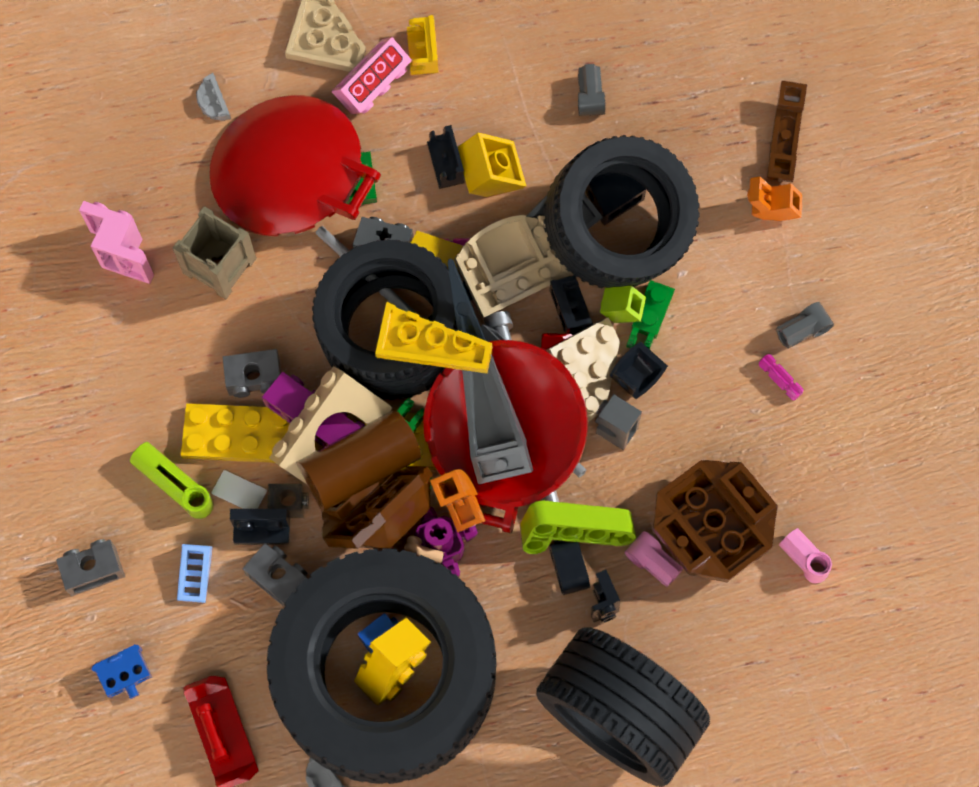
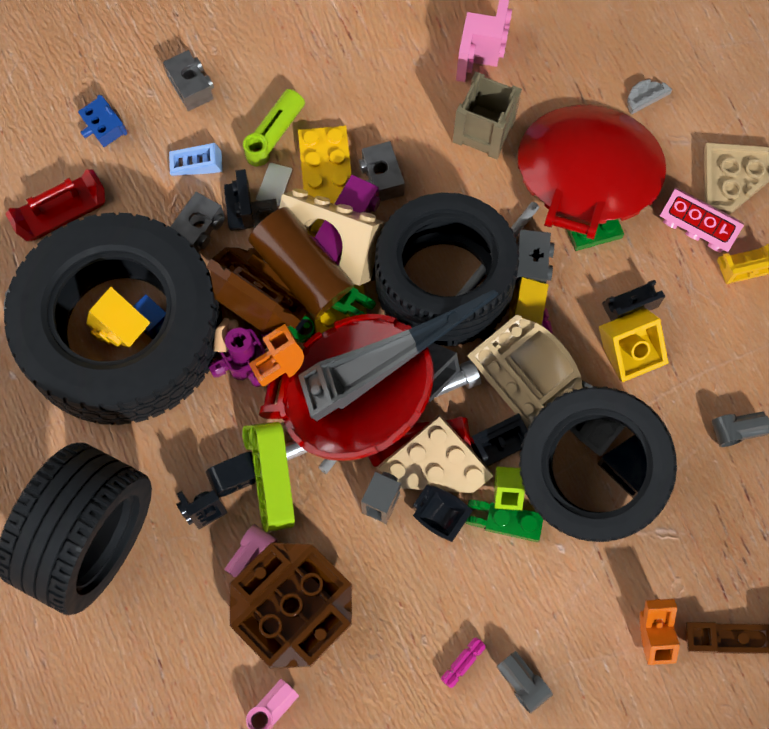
camera: 80 degrees right, 0 degrees up
yellow wing [375,302,493,373] -> none

